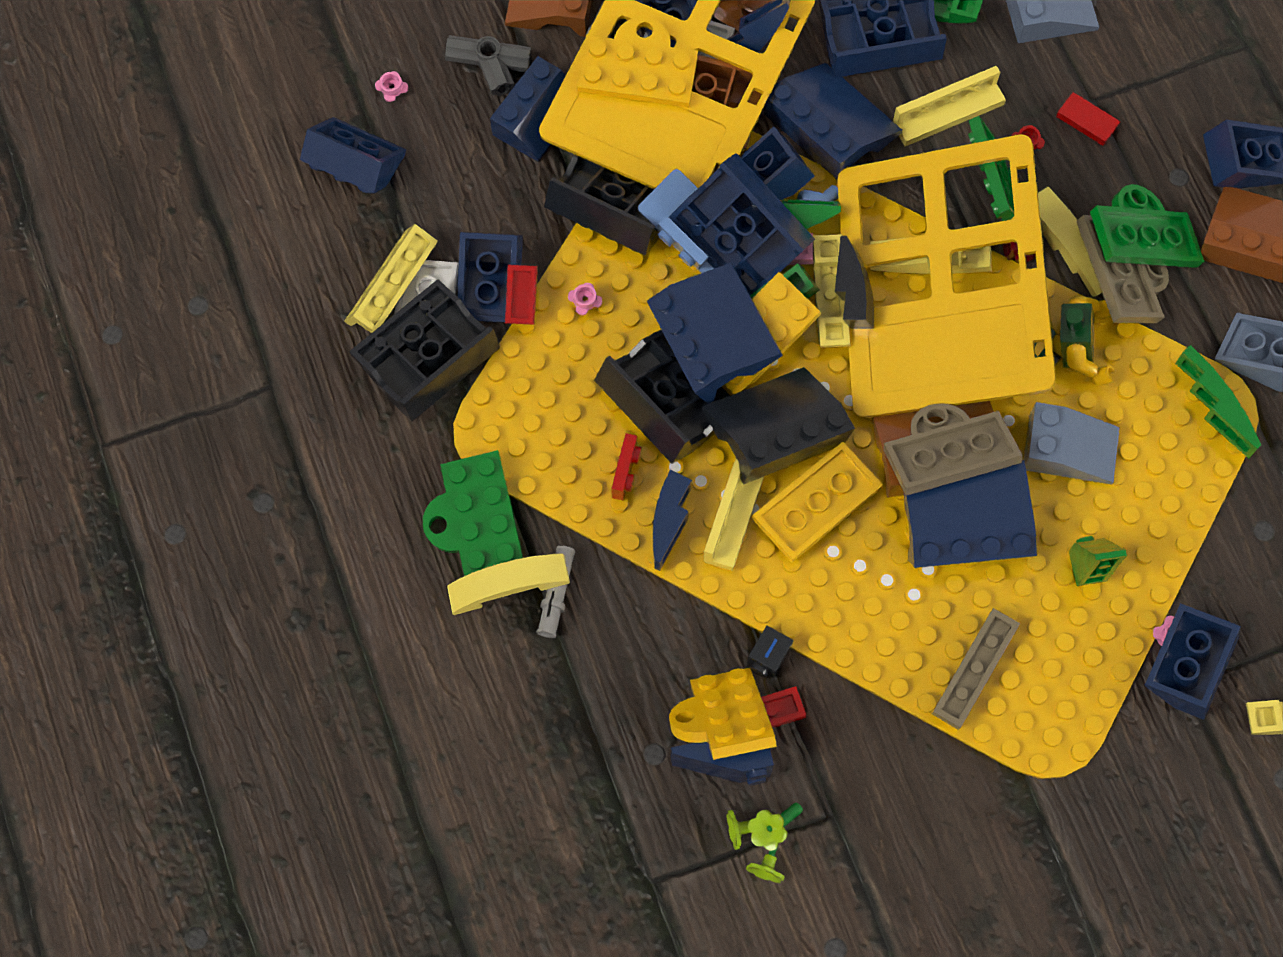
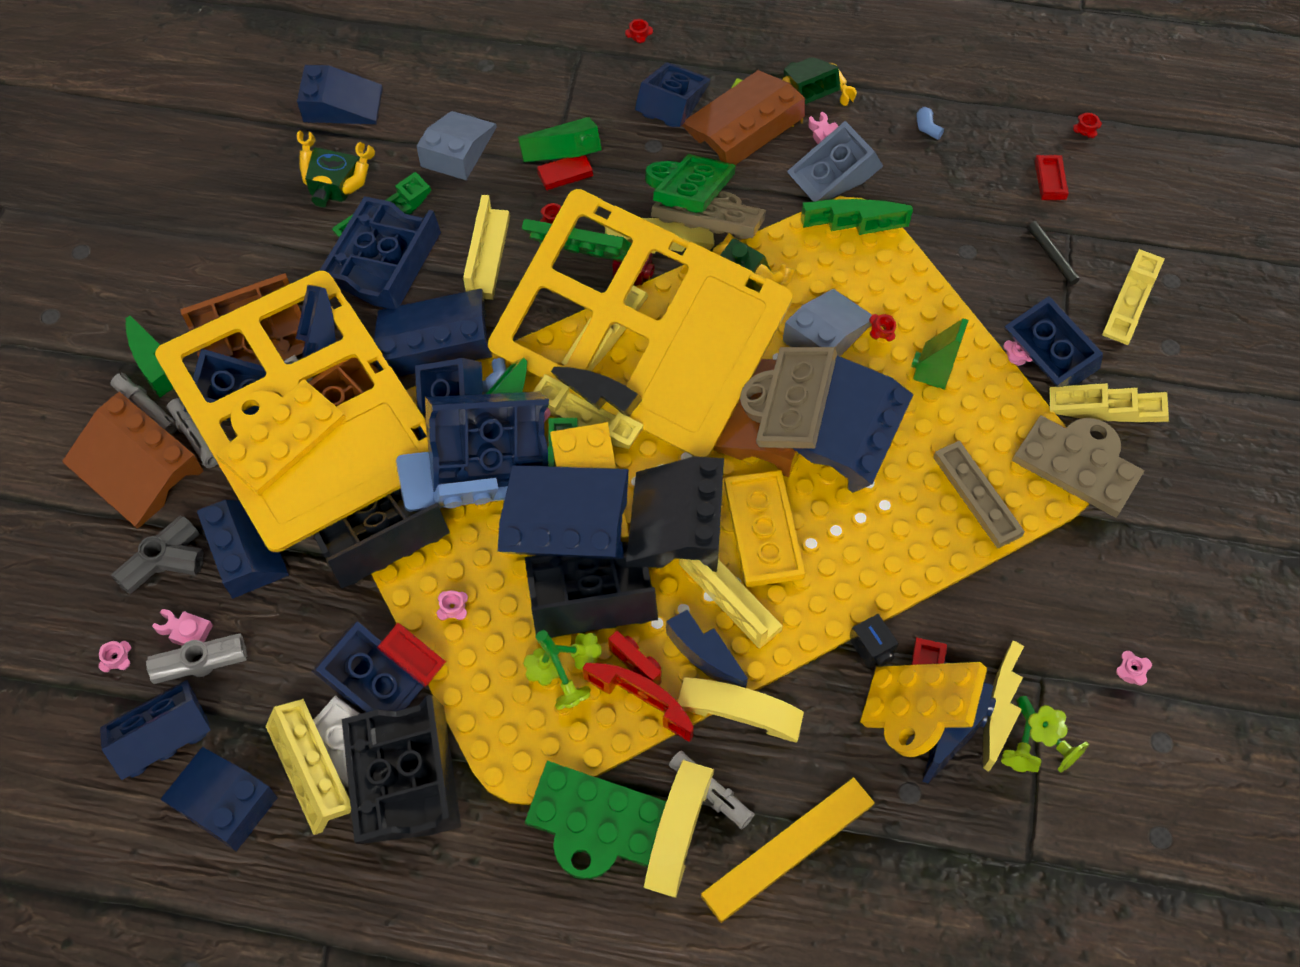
camera: 60 degrees left, 10 degrees down
none -> light grey piece [146,633,247,684]
none -> bright pink plate [152,609,213,646]
none -> dark blue slope [160,747,278,852]
none -> green slope [518,117,602,162]
none -> lime plant [523,630,602,710]
none -> red slope [582,663,694,742]
none -> light yellow slope [677,677,804,743]
none -> yellow tile [701,777,875,923]
none -> red plate [869,314,896,342]
none -> light yellow slope [983,641,1024,772]
none -> dark tan plate [1012,415,1145,518]
none -> light yellow slope [1050,383,1169,422]
none -> bright pink plate [1116,651,1152,686]

